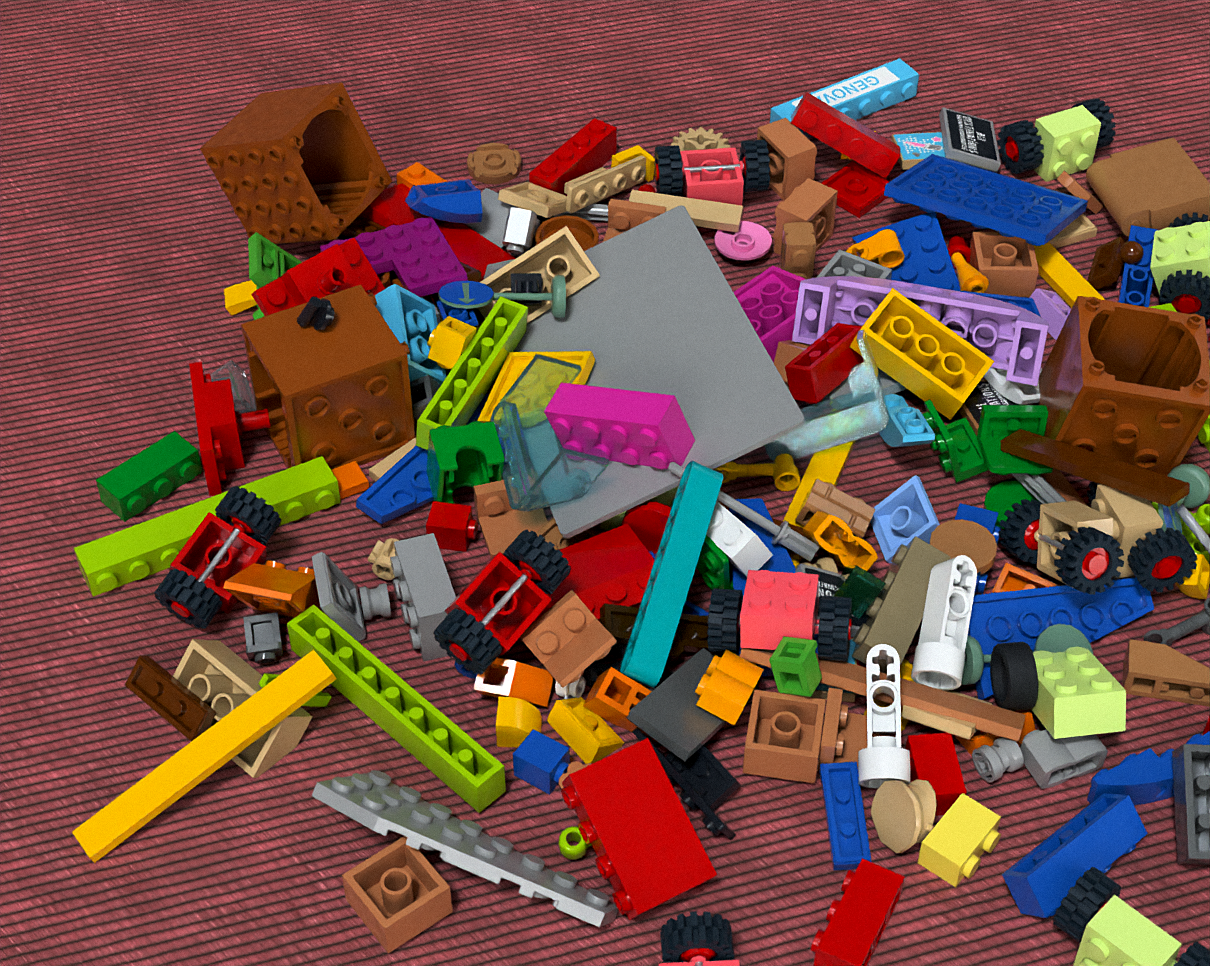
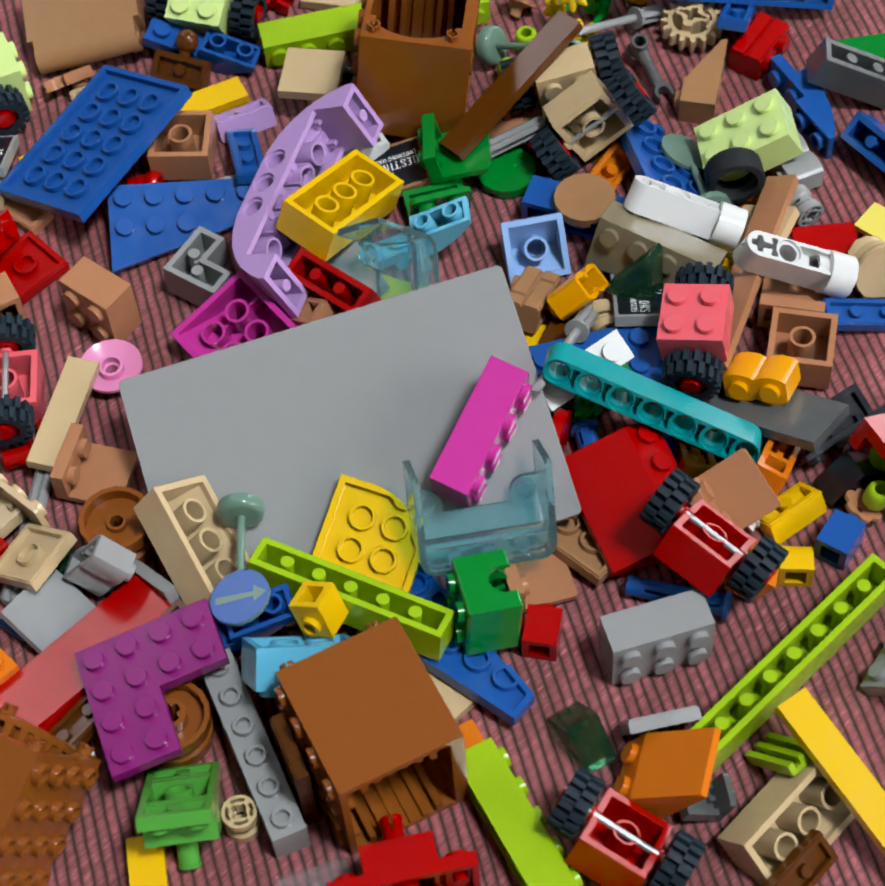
camera: 85 degrees left, 10 degrees up
red brick [251,237,385,316] -> none
black plate [297,297,334,331] -> none
light grey wheel [359,583,391,621] -> none
tan gear [368,538,399,580] -> none
blue slope [405,179,483,223] -> none
black tile [510,273,542,306] -> none
bright green brick [769,636,822,697] -> none
medium nougat brick [780,222,816,279] -> none
light orange piece [846,229,905,268] -> none
light orange cone [951,252,989,293] -> none
none -> clear green slope [547,701,617,773]

